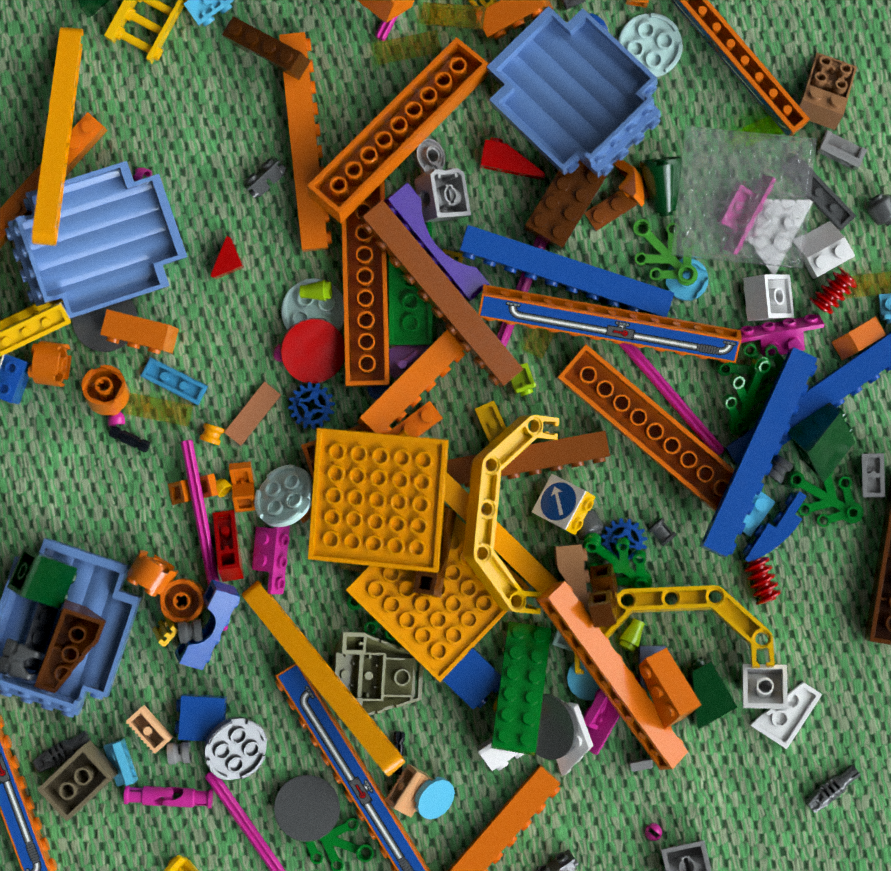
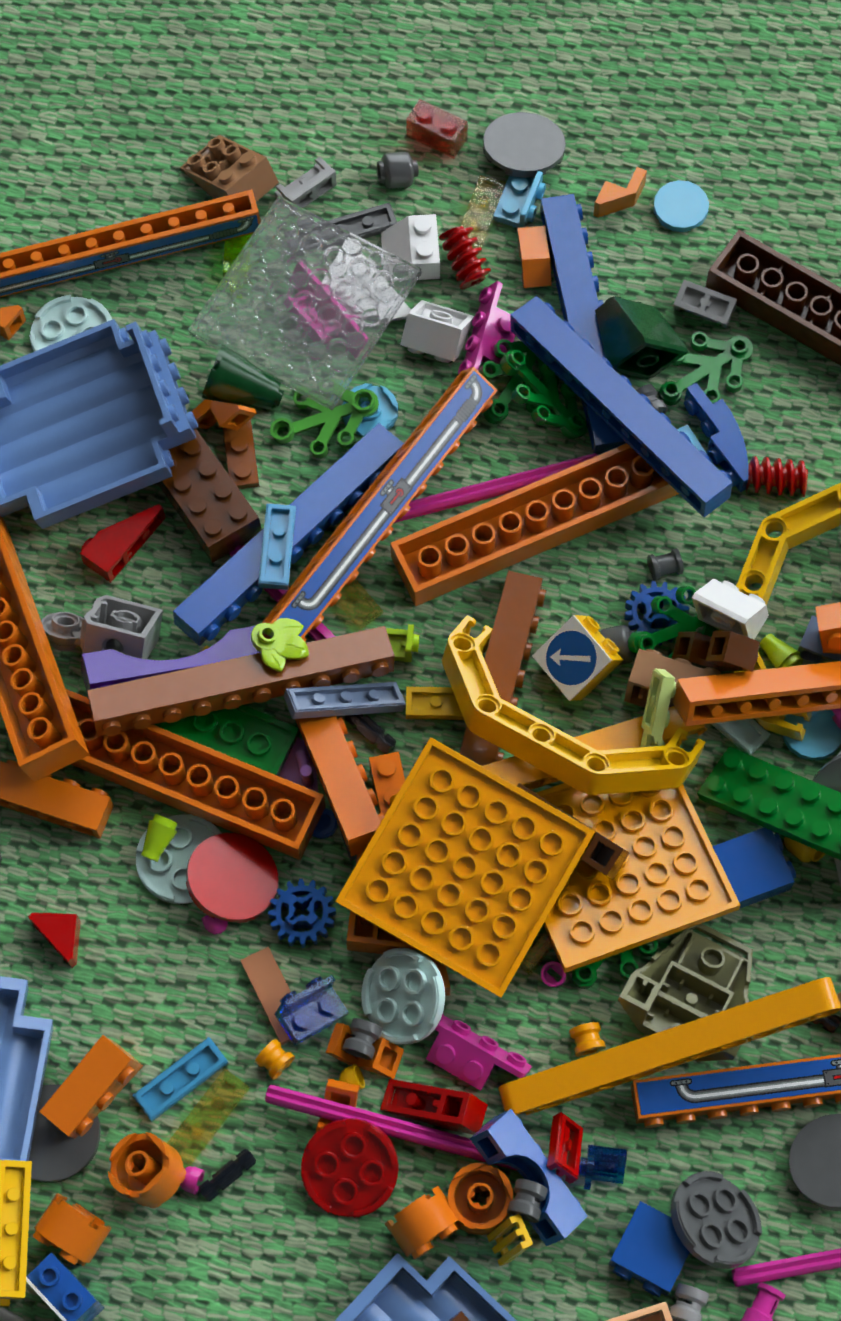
camera: 60 degrees left, 20 degrees down
none -> lime plate [251,618,309,672]
none -> dark azure tile [258,503,296,590]
none -> clear blue bracket [274,975,349,1046]
none -> sand blue tile [283,682,406,719]
none -> red tile [301,1118,399,1218]
none -> dark grey wheel [342,1018,383,1060]
none -> black axle [345,714,396,754]
none -> dark pink hinge [541,961,567,987]
none -> red tile [547,1112,583,1184]
none -> light orange wheel [569,1022,606,1057]
none -> clear blue bracket [578,1145,627,1190]
none -> yellowish green hinge [640,668,676,747]
none -> white slope [692,579,769,639]

